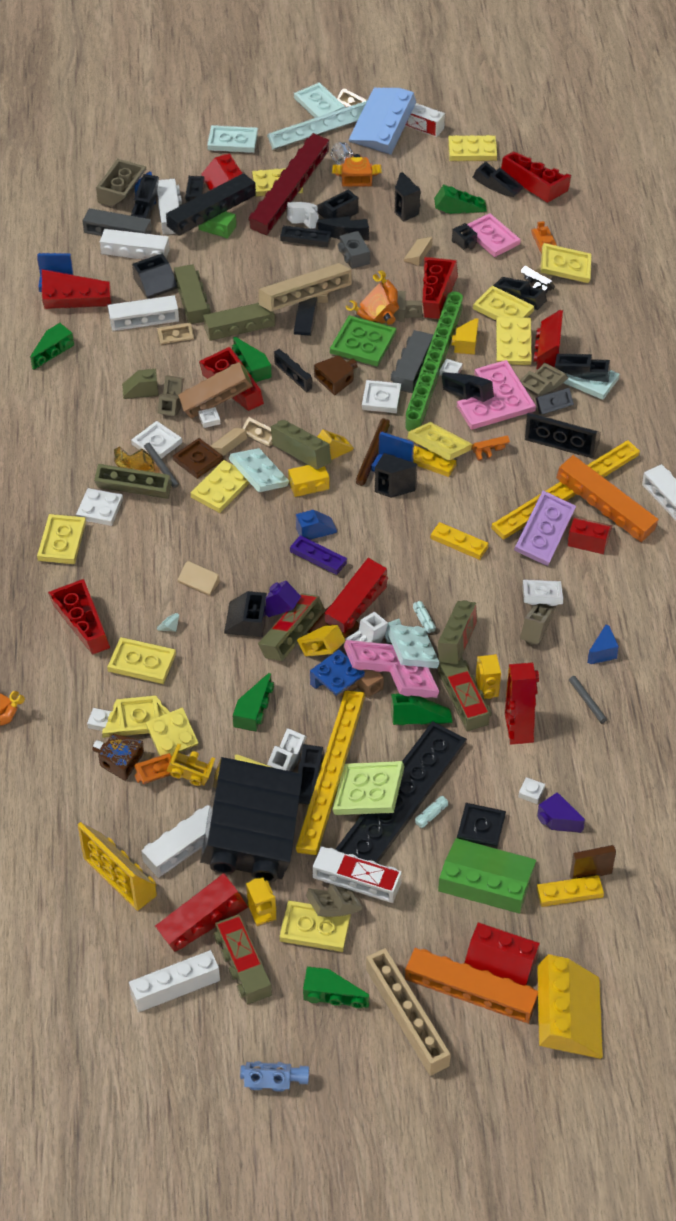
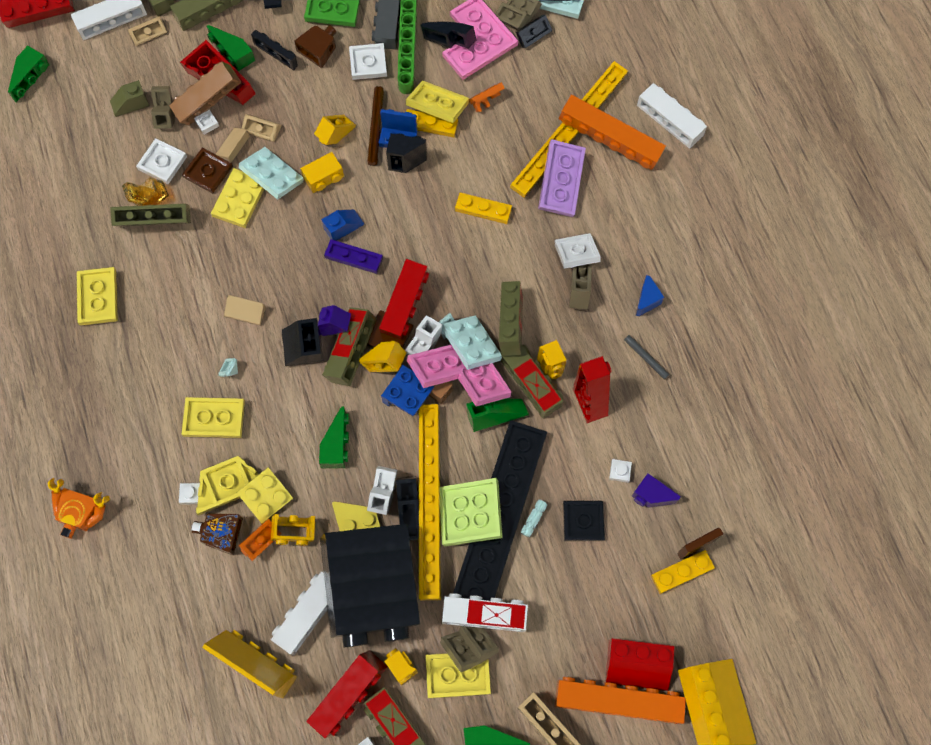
camera: 15 degrees left, 20 degrees up
red wedge [48,579,110,655] -> none
white plate [76,488,123,526] -> none
dark grey bar [144,443,179,488] -> none
olive brick [270,420,331,469] -> none
light aqua axle [413,601,436,634] -> none
bright green slope [438,838,536,914] -> none
white plate [440,359,462,375] -> none
black slope [525,413,601,459] -> none
red slope [568,517,613,555] -> none

